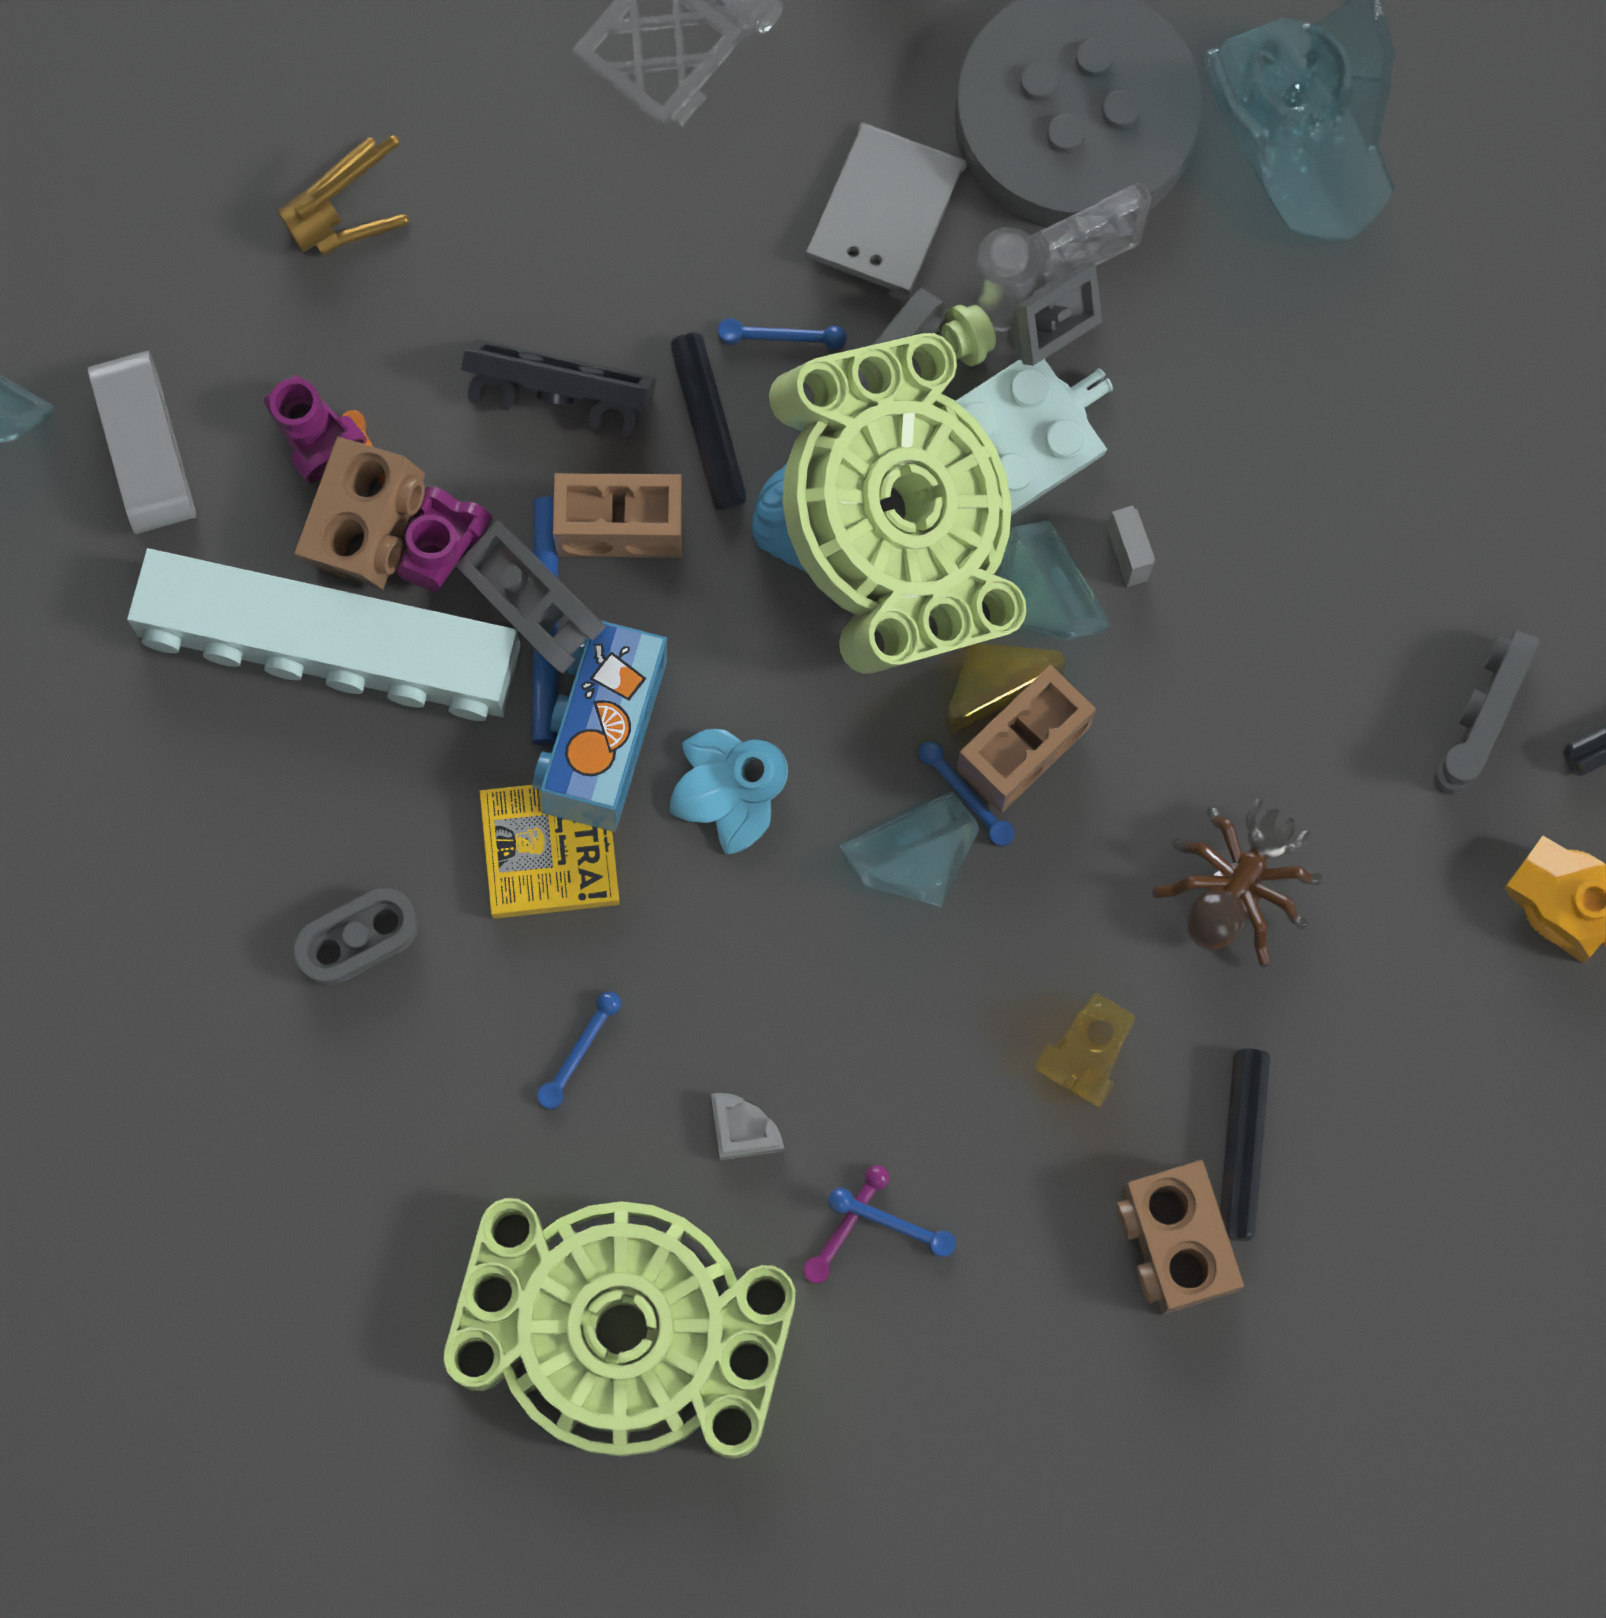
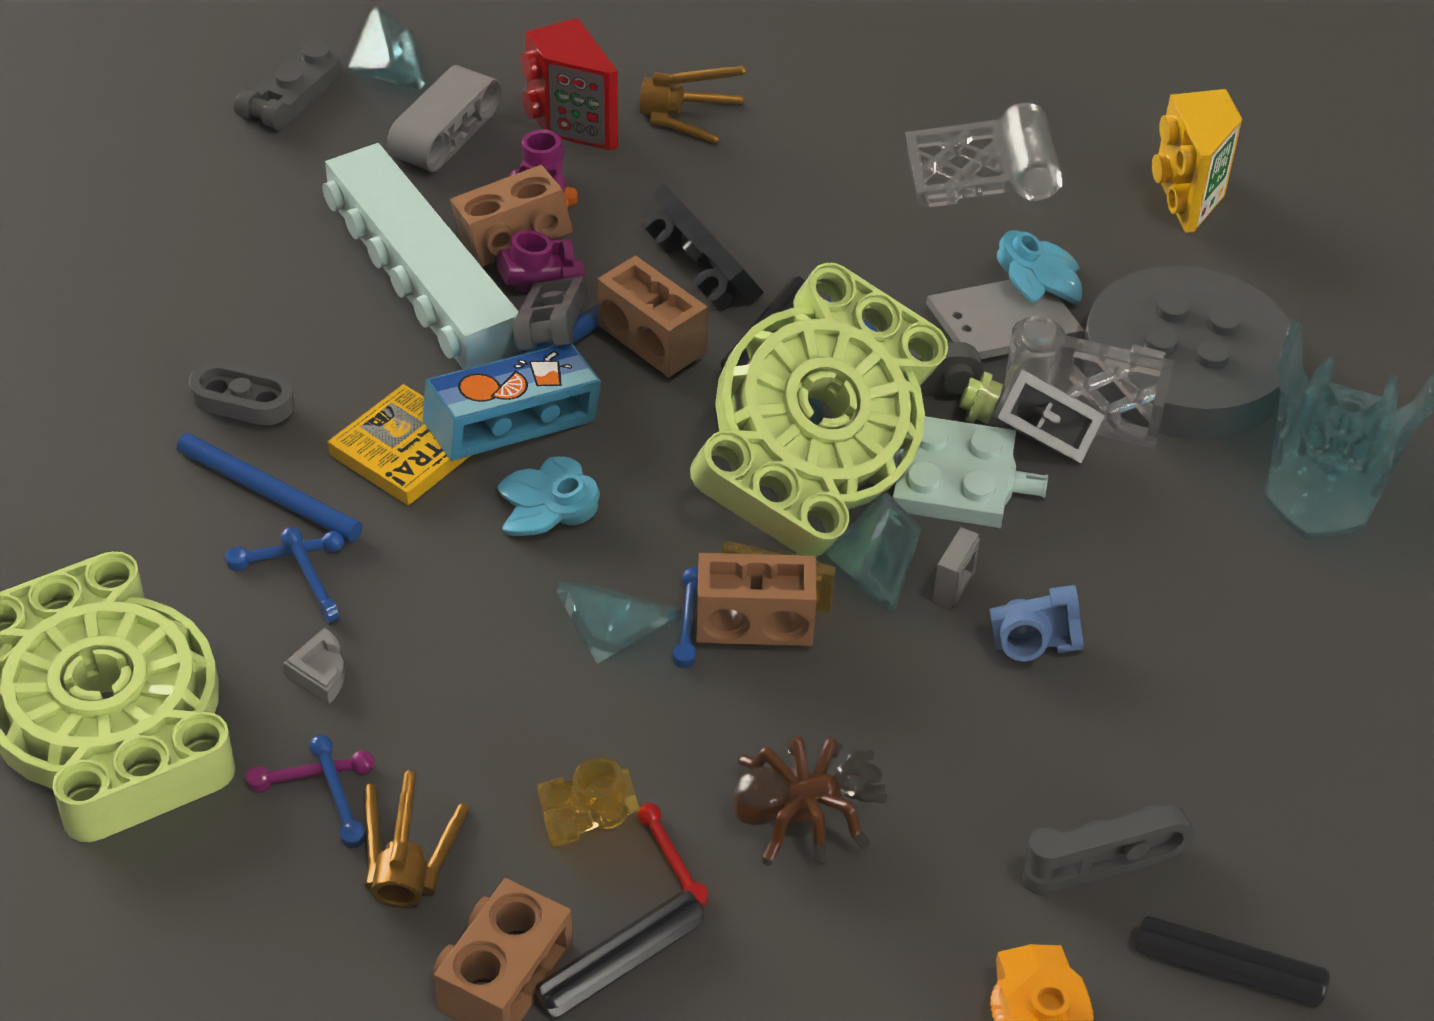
camera: 45 degrees right, 30 degrees down
none -> blue bar [177,433,363,543]
none -> blue hinge [280,527,340,624]
none -> pearl gold plant [365,770,469,908]
none -> red slope [520,18,618,150]
none -> red hinge [637,803,708,908]
none -> medium blue plate [989,585,1084,662]
none -> medium azure plate [997,230,1082,305]

